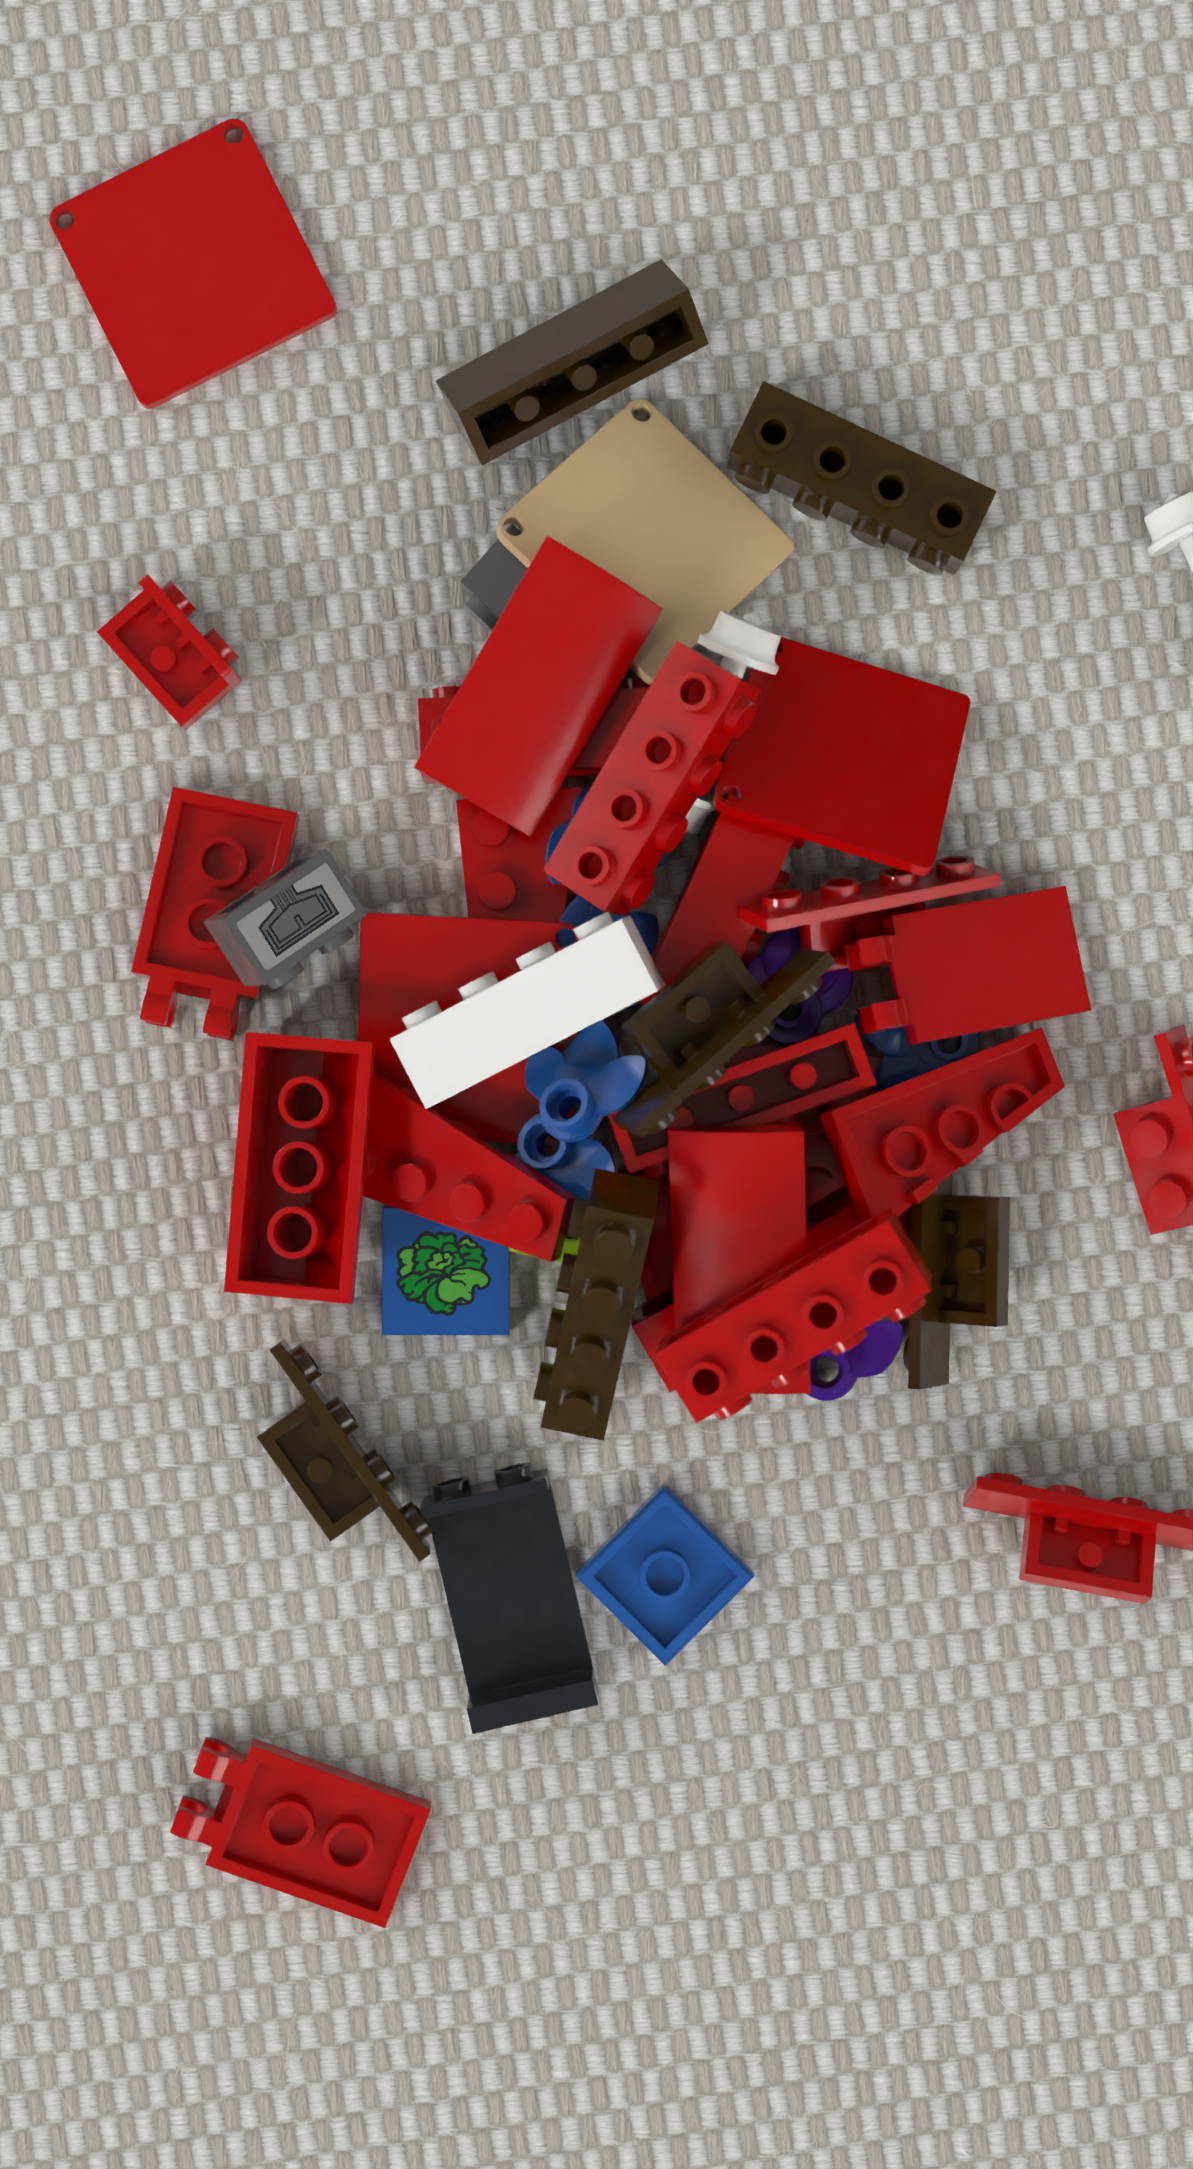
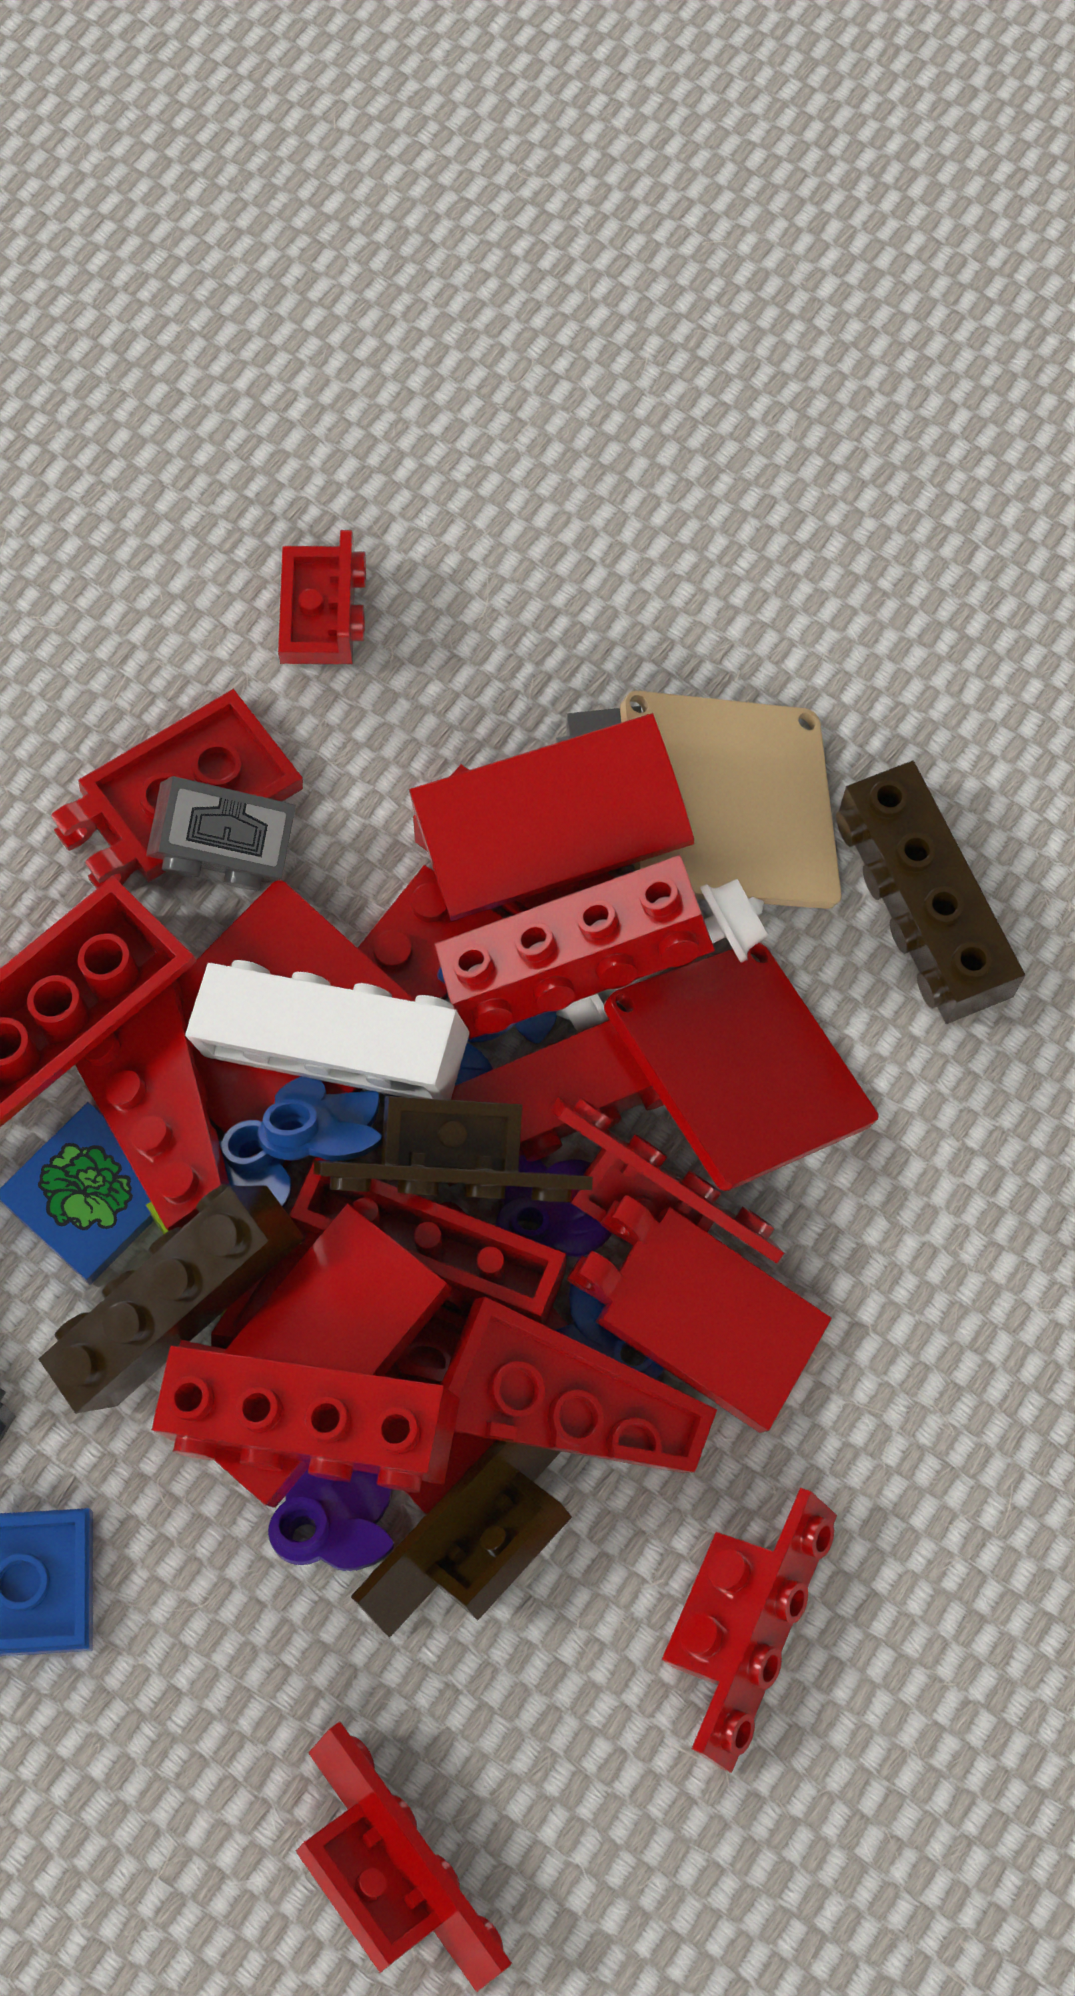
camera: 35 degrees right, 20 degrees down
red piece [49,118,337,409] -> none
dark brown brick [435,259,709,466] -> none

